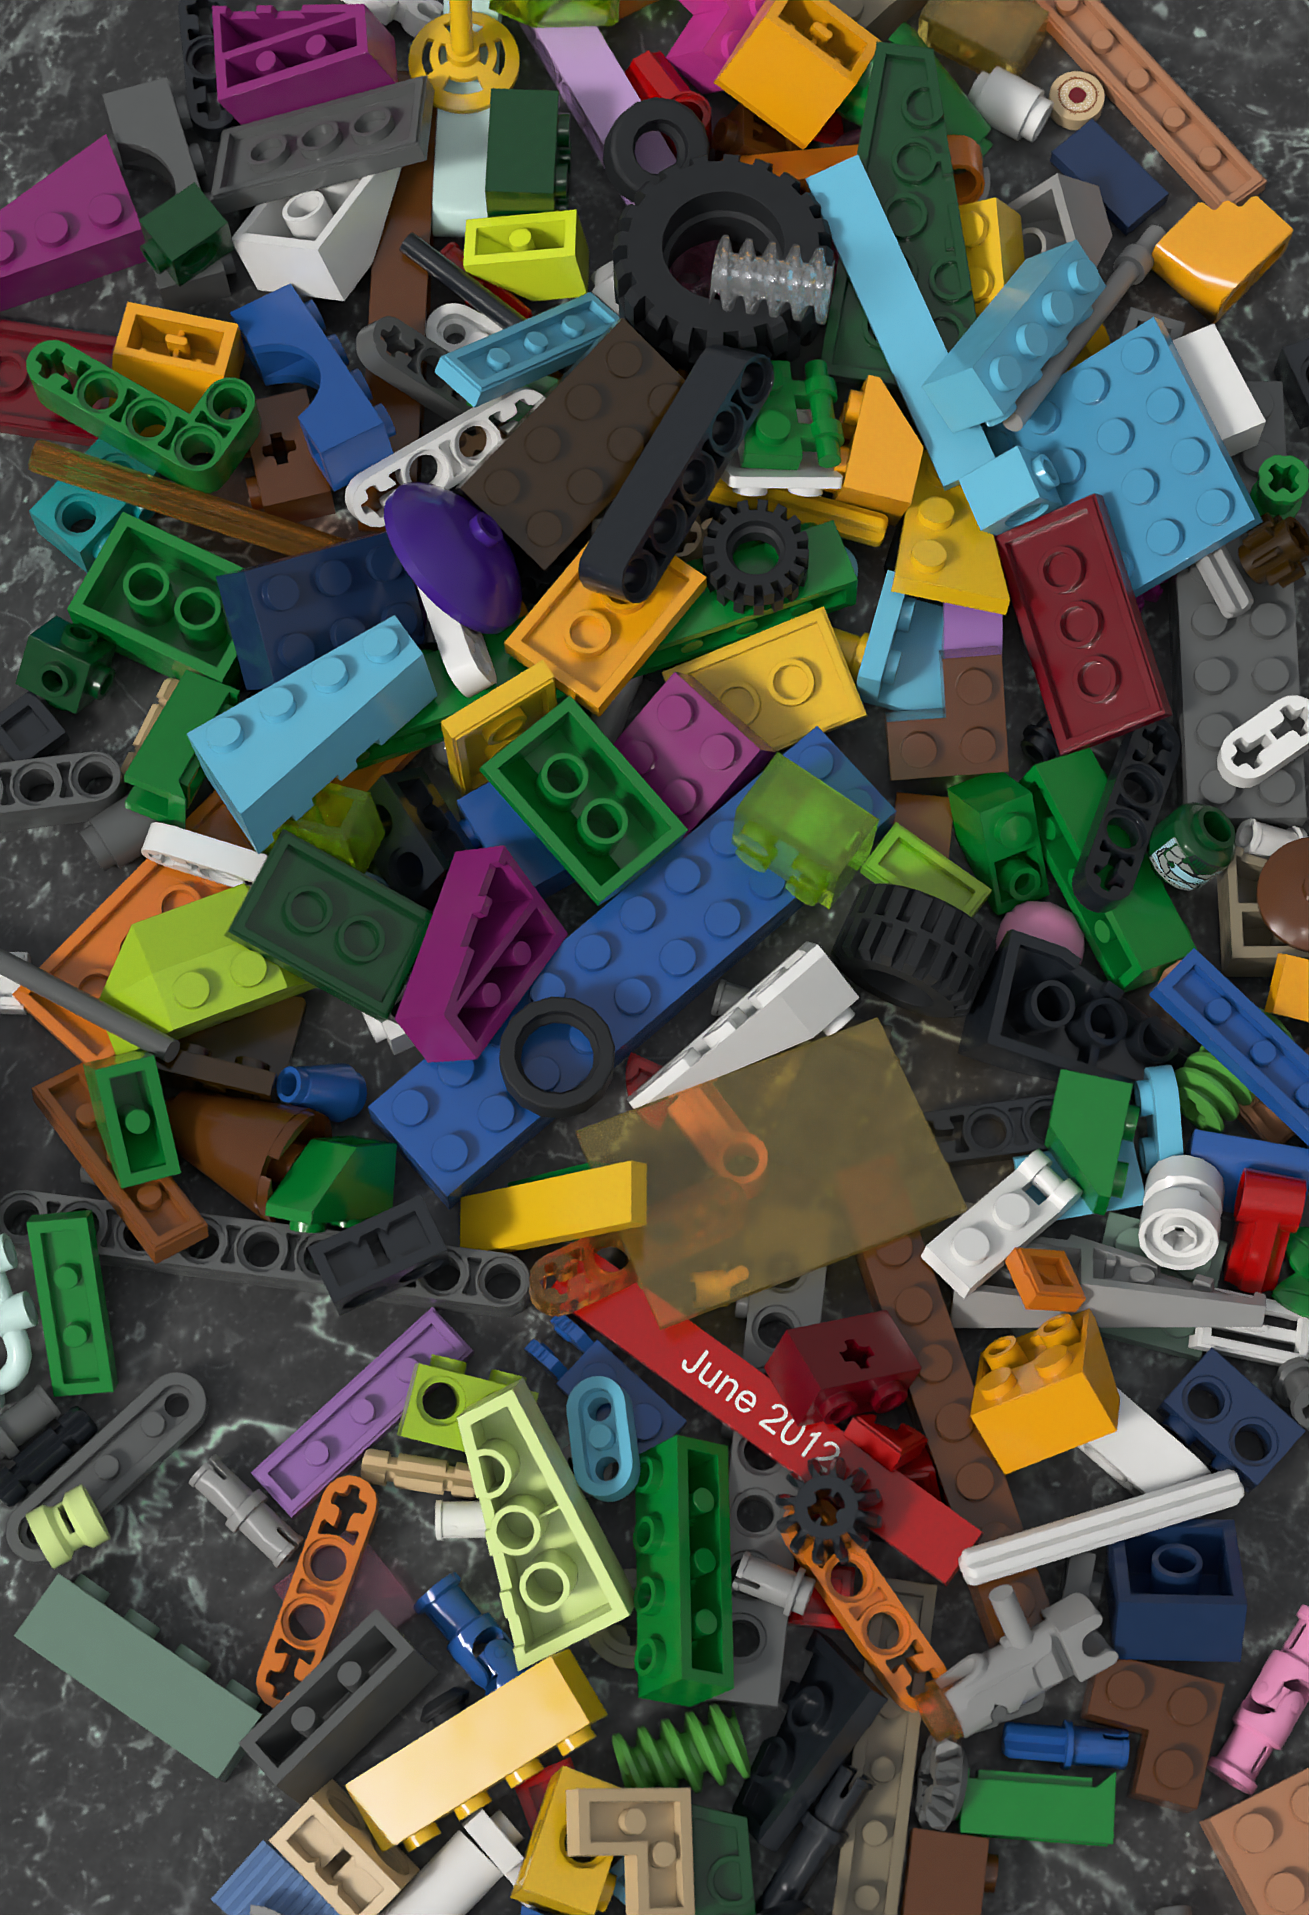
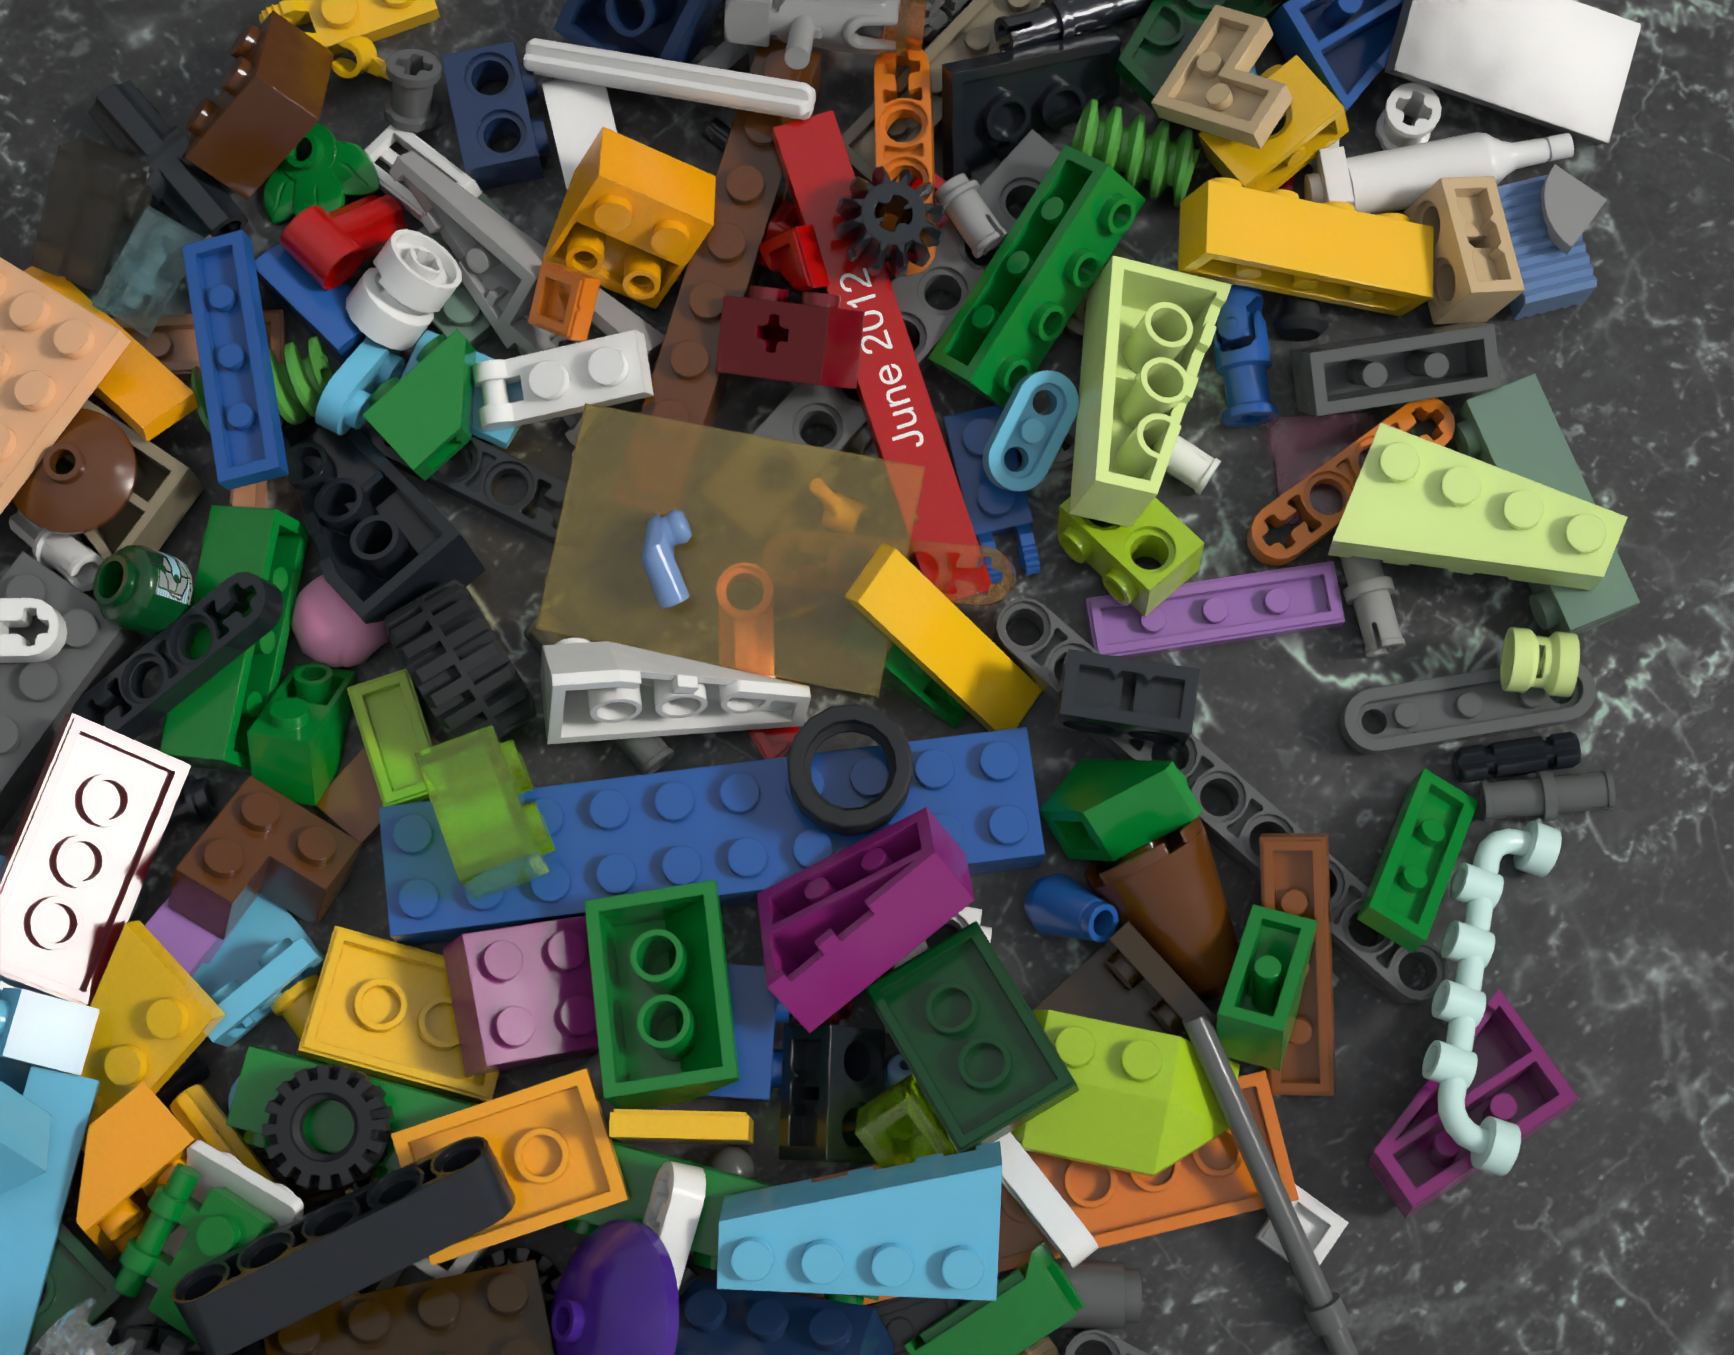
camera: 150 degrees left, 5 degrees up
tan axle [361,1448,476,1500] -> none
none -> medium blue arm [641,509,692,609]
none -> yellowish green wedge [1328,422,1628,591]

